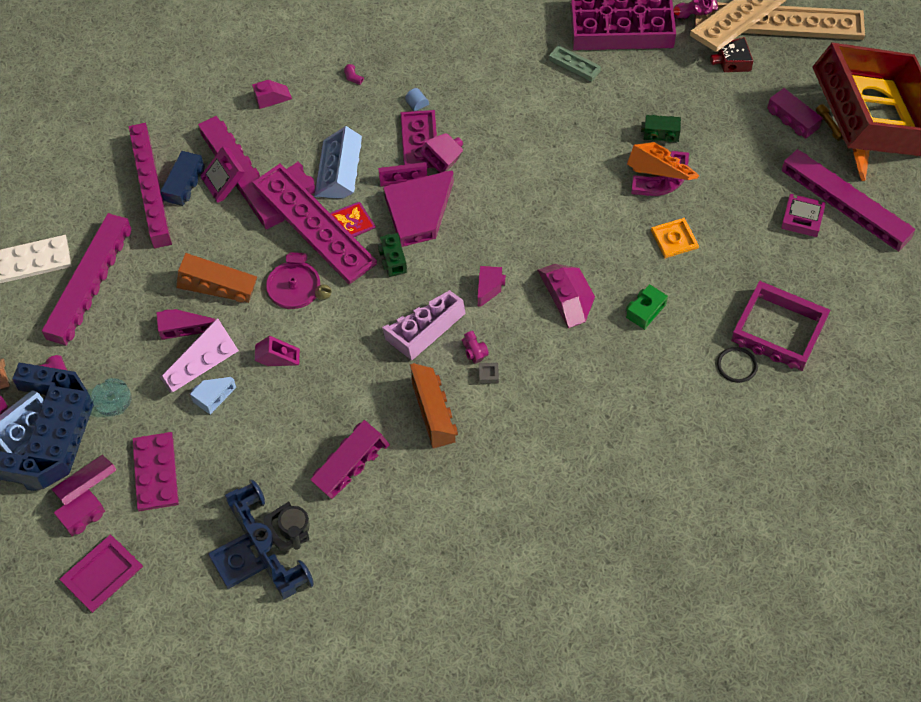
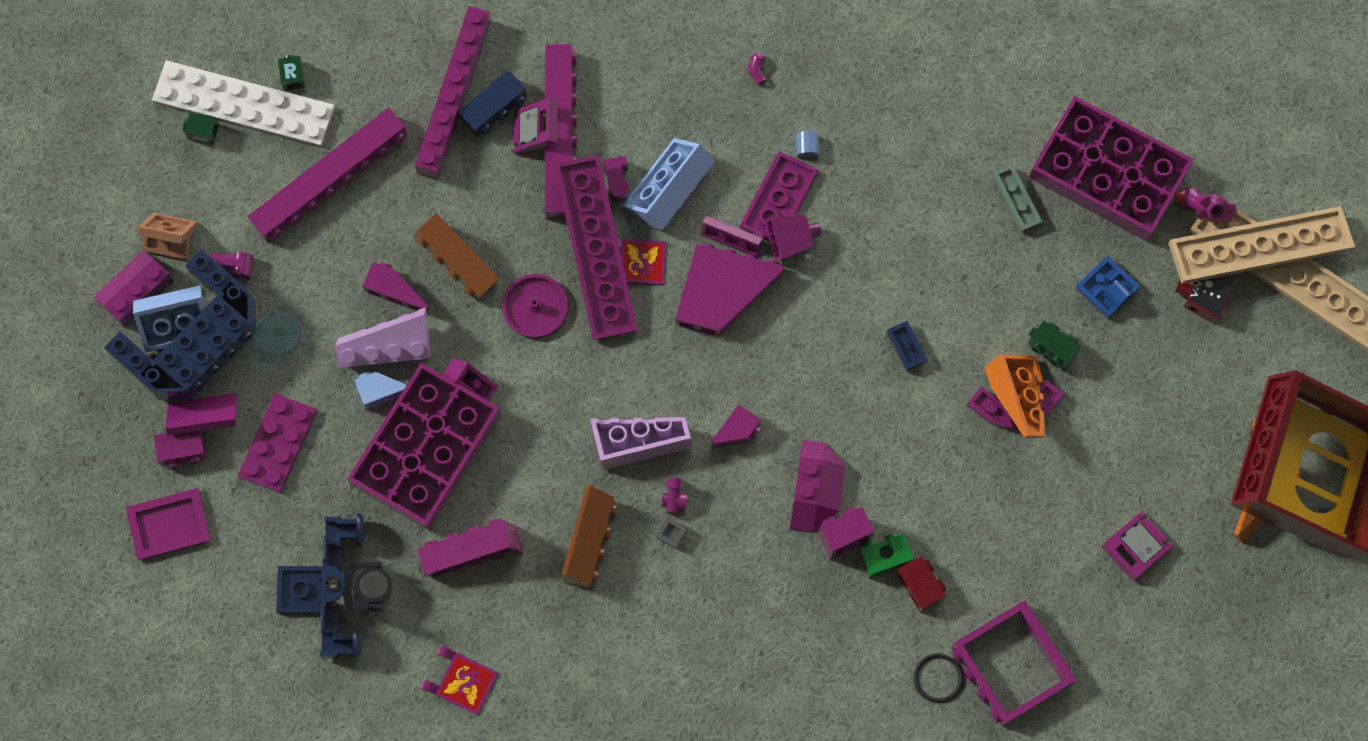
camera: 30 degrees right, 15 degrees up
magenta slope [252,80,292,109] -> none
magenta tile [286,252,307,263] -> none
olive hinge [315,284,332,300] -> none
dark green brick [378,233,407,277] -> none
light orange tile [651,218,699,258] -> none
magenta brick [767,88,823,139] -> none
magenta brick [782,149,916,252] -> none
none -> dark green brick [278,55,306,91]
none -> magenta brick [347,363,501,531]
none -> flag [421,645,498,715]
none -> magenta brick [818,506,875,560]
none -> dark blue plate [886,321,927,372]
none -> dark red brick [896,555,947,613]
none -> blue plate [1075,256,1140,319]

